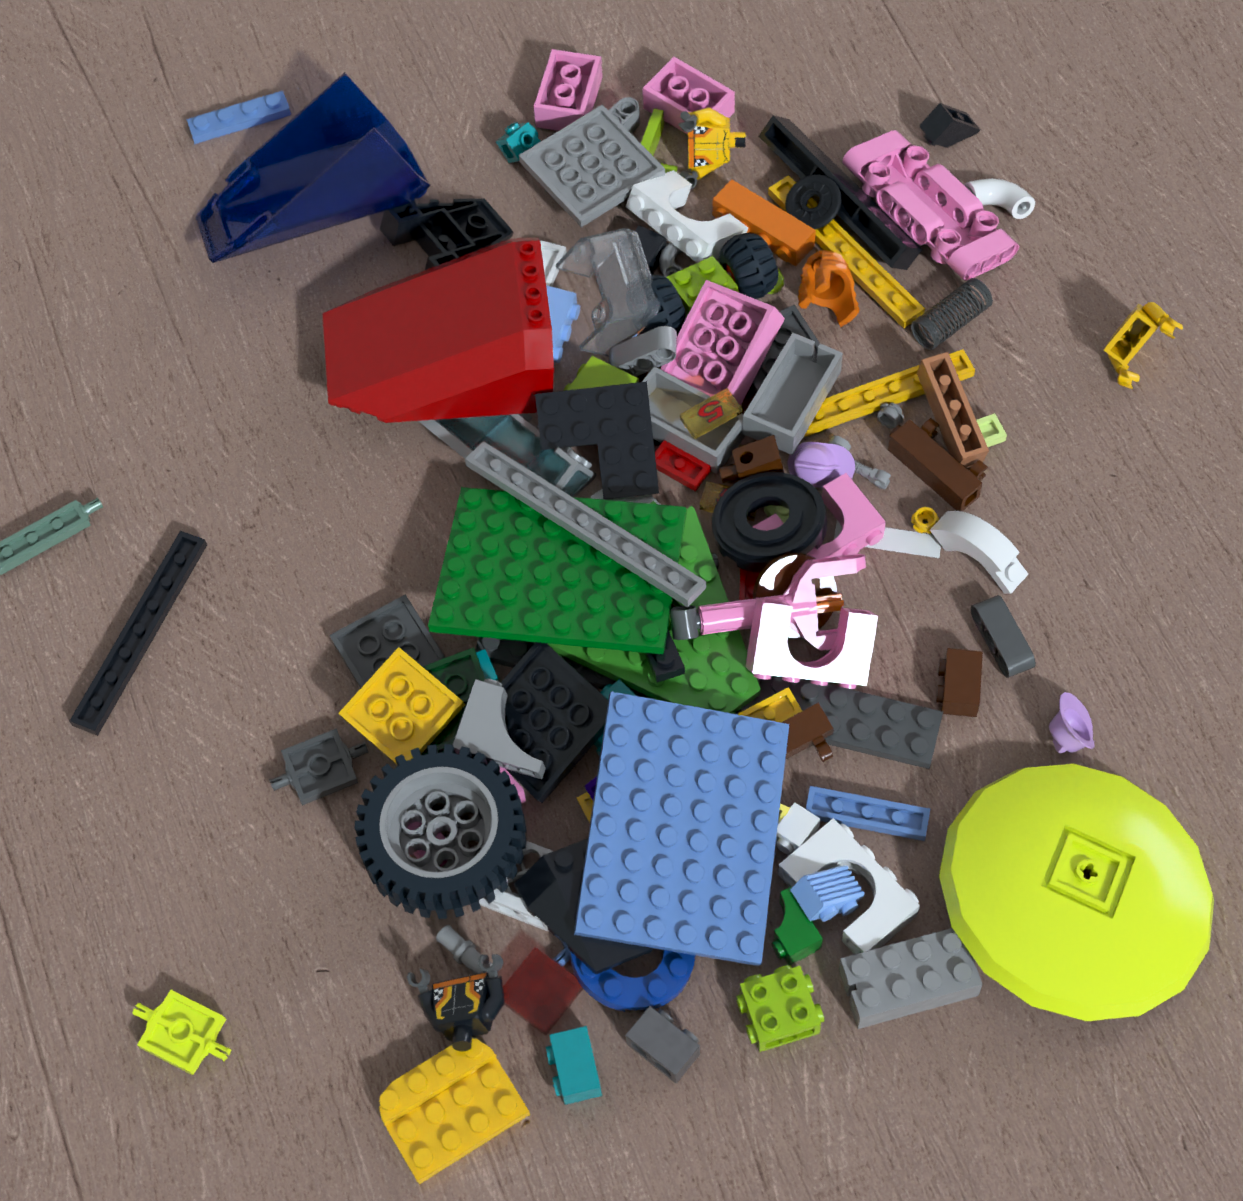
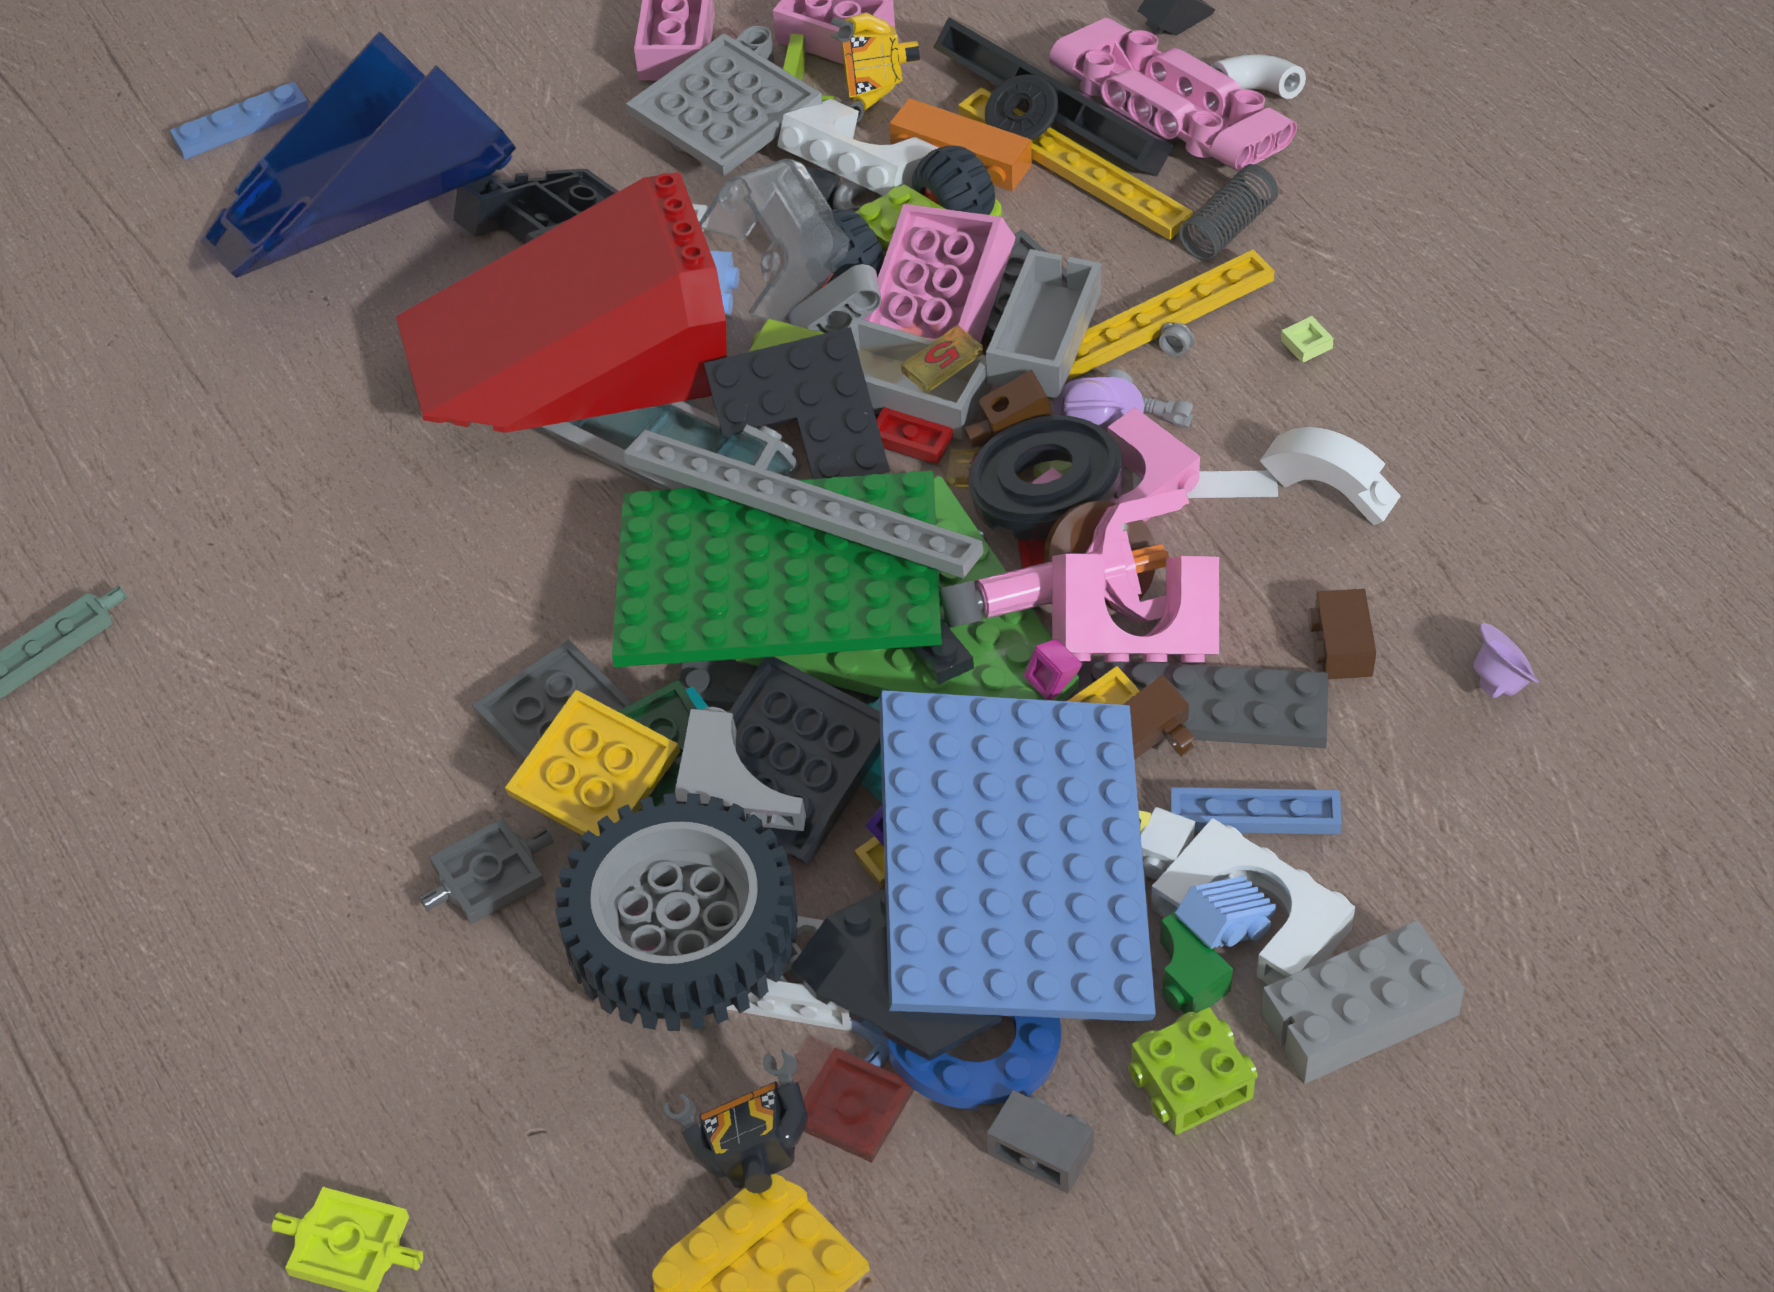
camera: 10 degrees left, 10 degrees down
black plate [69,531,207,736] -> none
light grey pin [436,925,492,974] -> none
teal brick [495,122,541,163] -> none
teal brick [545,1026,602,1105] -> none
orange hair [798,250,860,327] -> none
reddish brown brick [888,418,988,511] -> none
yellow plate [911,507,939,534] -> none
nougat brick [917,352,989,468] -> none
neon yellow container [939,764,1214,1021] -> none
dark grey beam [971,595,1036,678] -> none
yellow torso [1104,302,1183,389] -> none
none -> dark pink slope [1023,639,1082,701]

